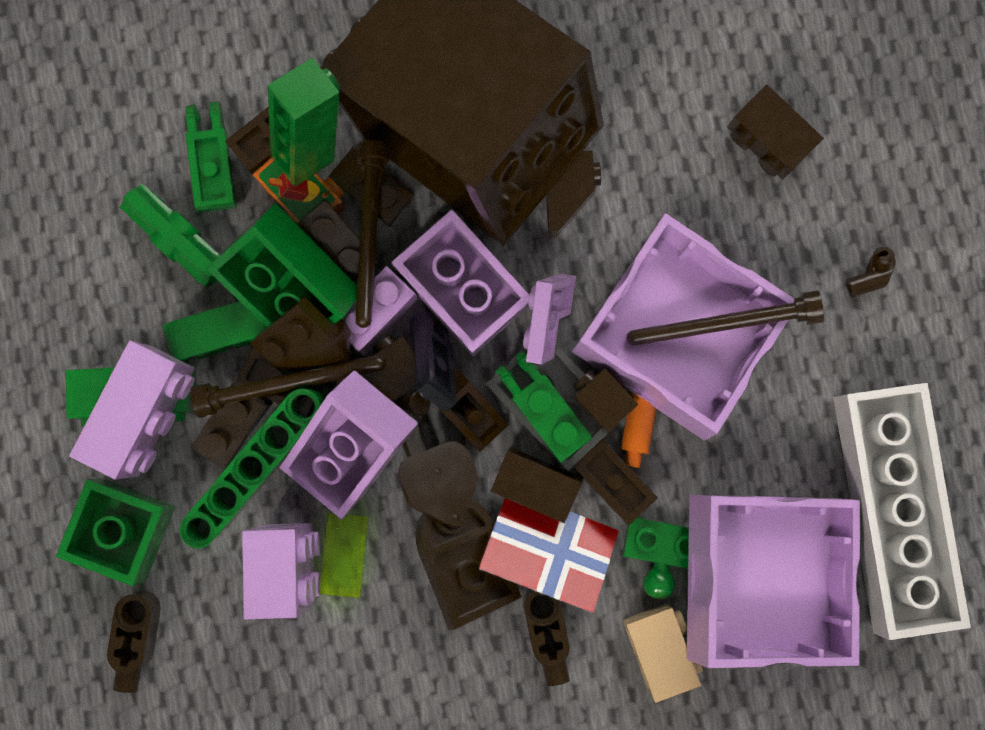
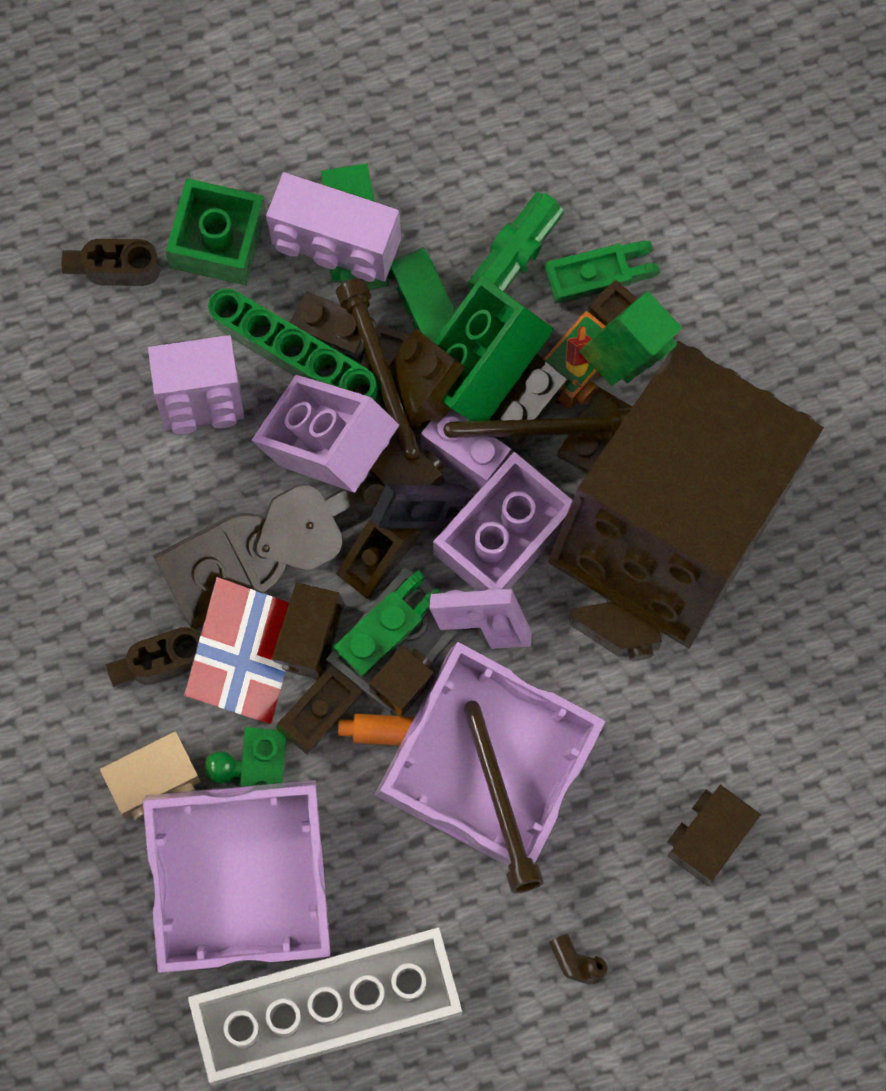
camera: 85 degrees right, 10 degrees down
clear neon green plate [320,513,369,598] -> none

